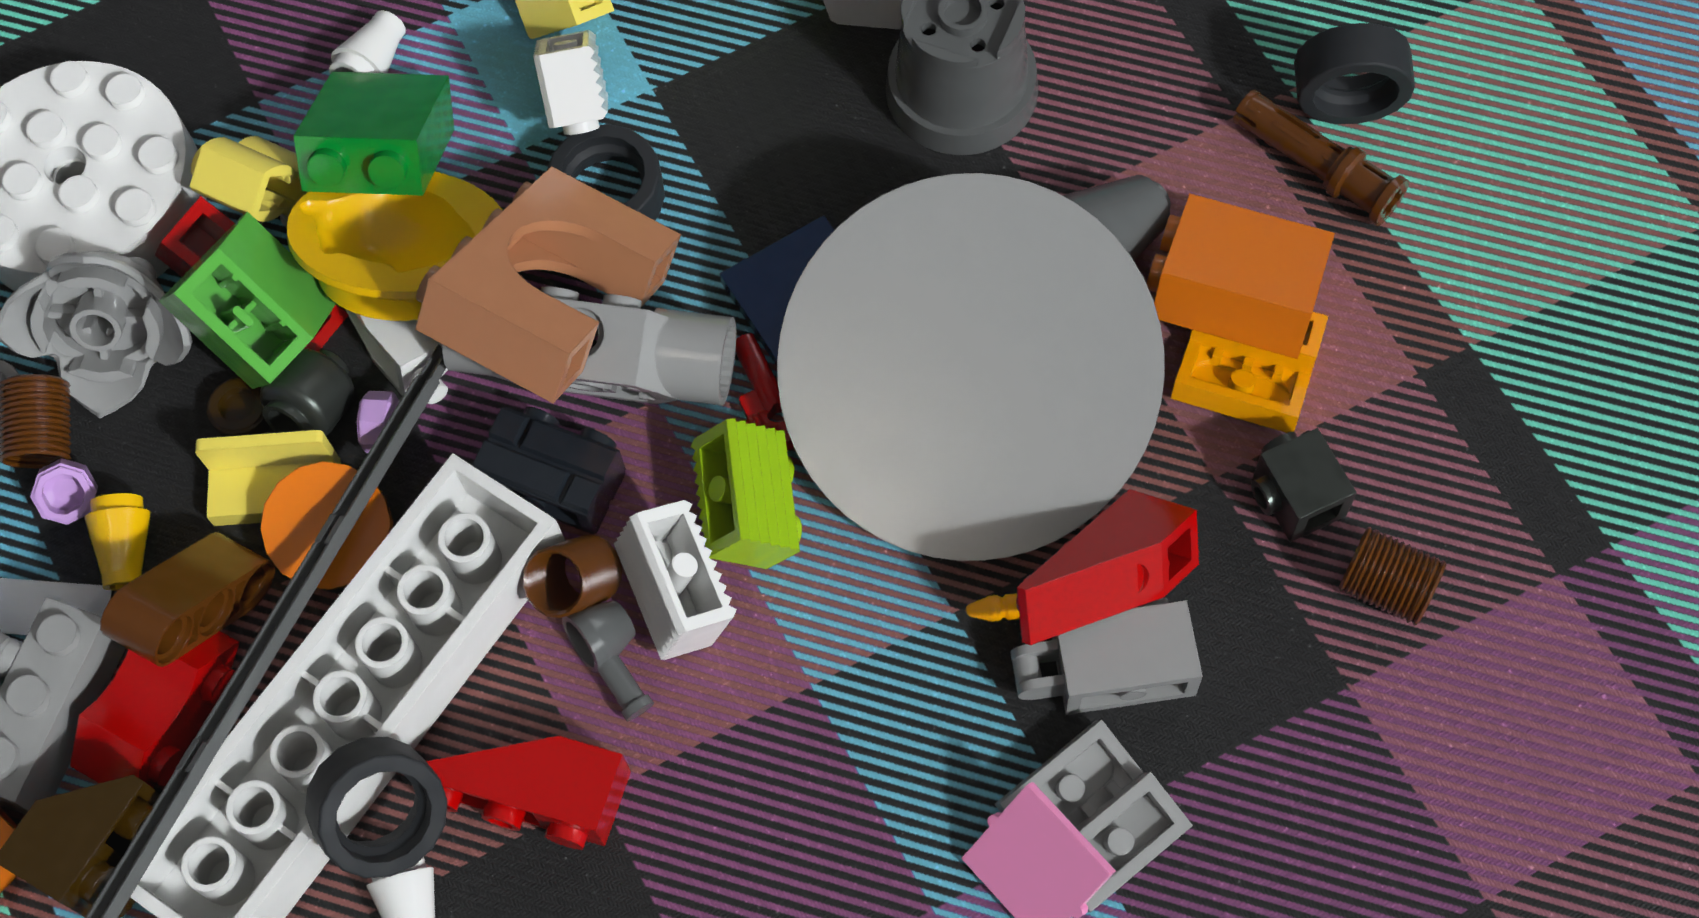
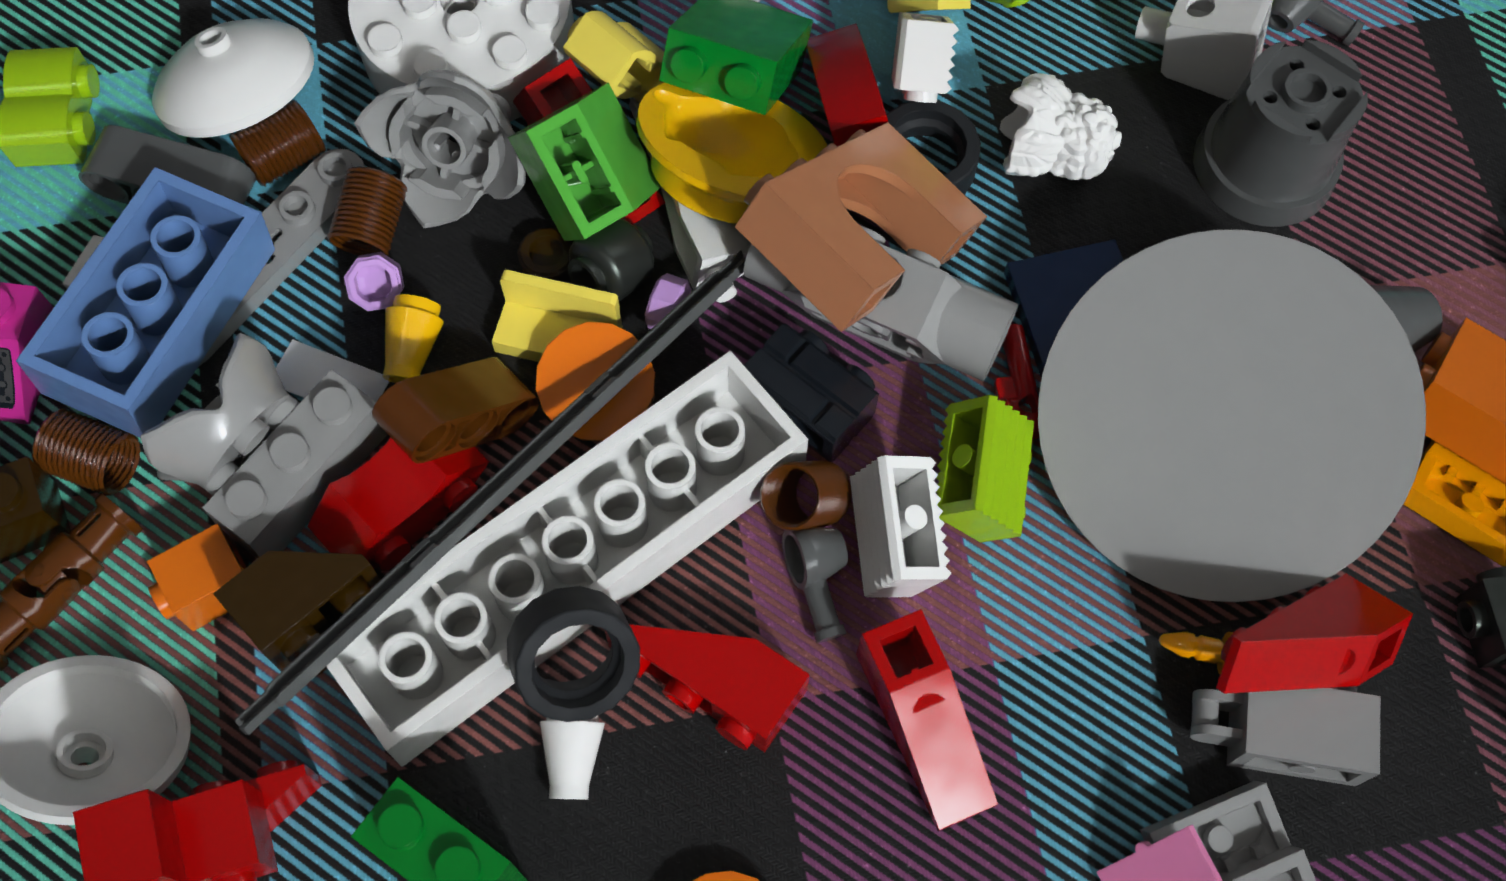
camera: 10 degrees right, 0 degrees up
none -> red slope [807,23,888,147]
none -> slope [856,609,998,832]
none -> white hair [1000,73,1122,180]

